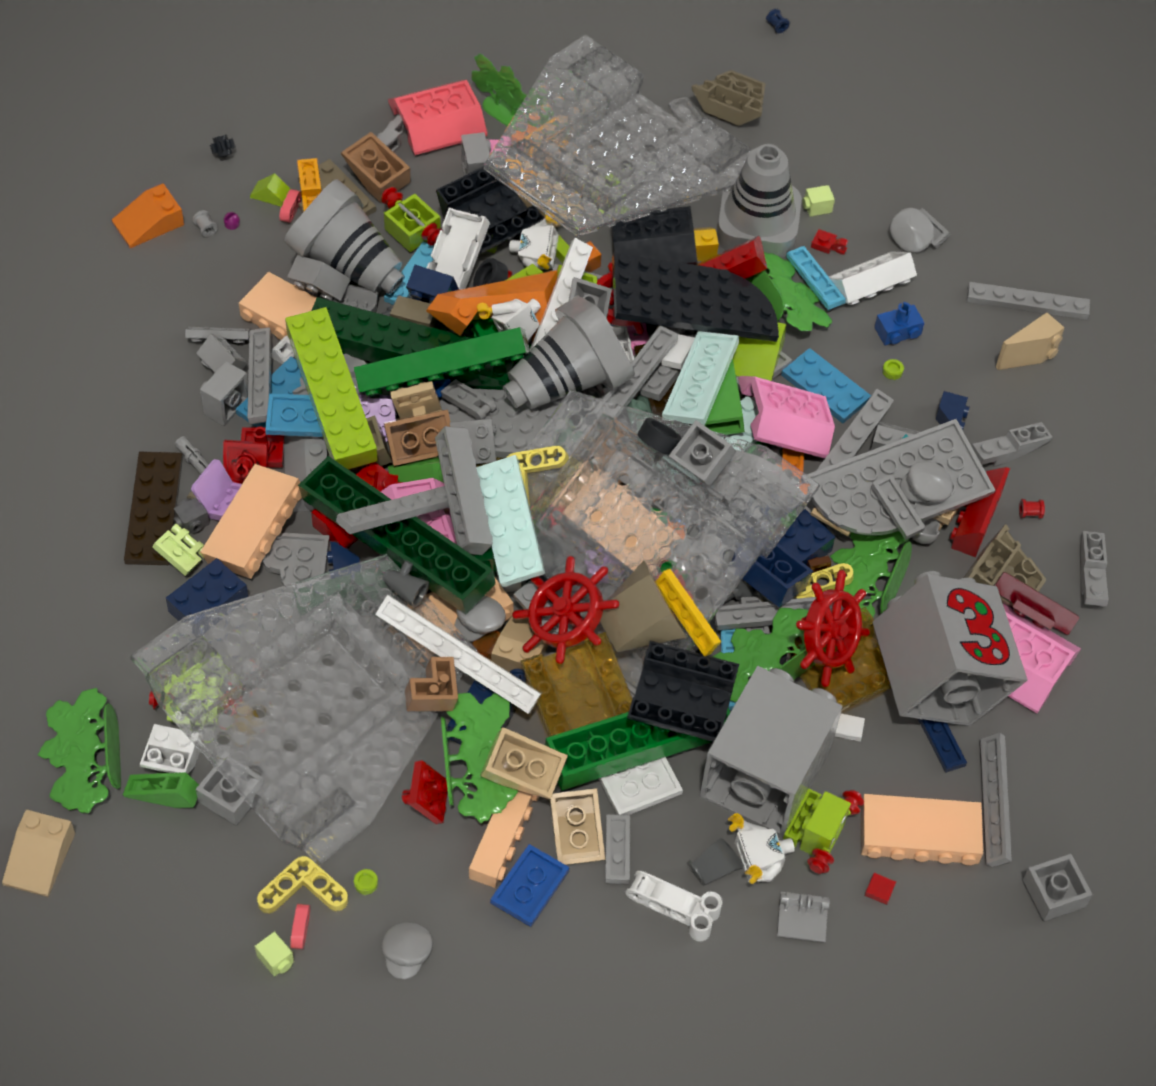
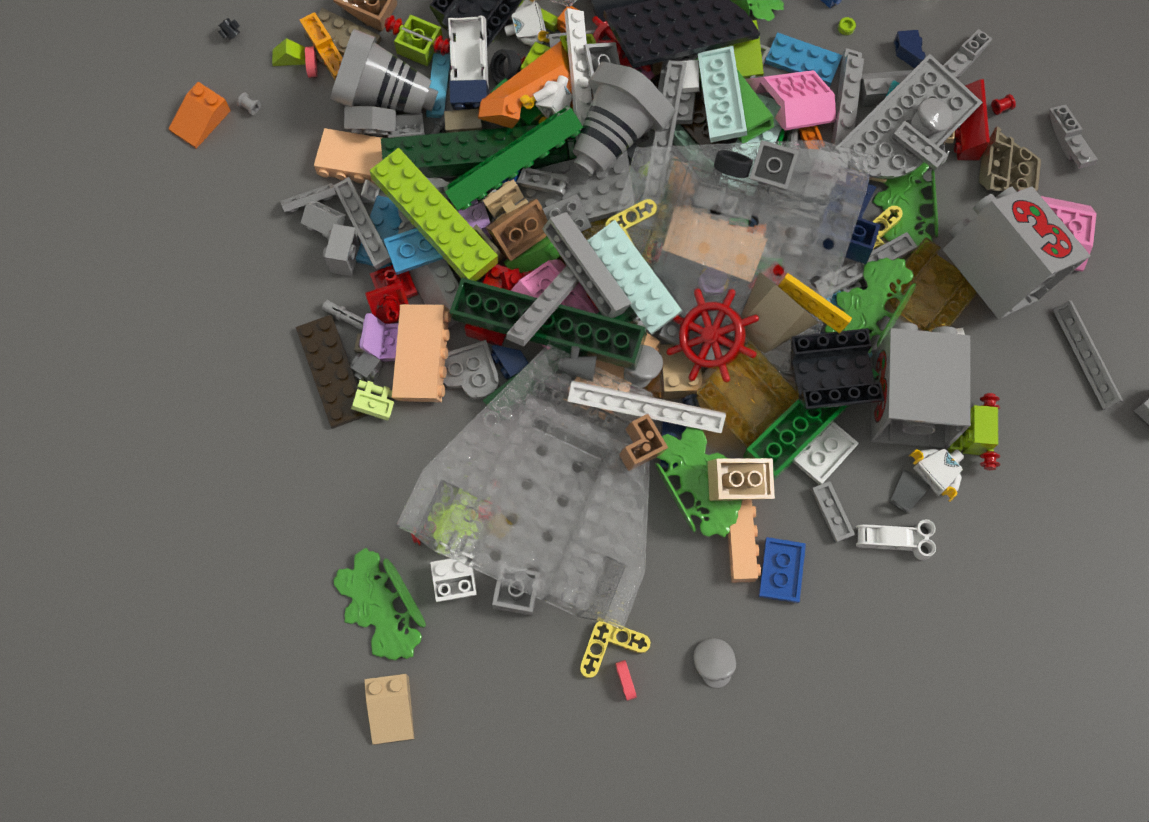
camera: 20 degrees left, 15 degrees up
bright green slope [123,772,199,808] -> none
dark blue brick [166,558,249,639] -> none
magenta hinge [224,212,240,230] -> none
yellowish green brick [255,931,294,977] -> none
lime tile [354,869,378,895] -> none
red plate [402,760,448,824] -> none
tan slope [550,789,605,865] -> none
light grey hinge [777,892,830,942] -> none
red piece [796,570,870,687] -> none
reddish brown plate [807,556,831,579] -> none
light nougat brick [861,794,983,865] -> none
red tile [865,873,896,905] -> none
dark blue tile [918,719,967,773] -> none
dark red bracket [994,572,1079,635] -> none

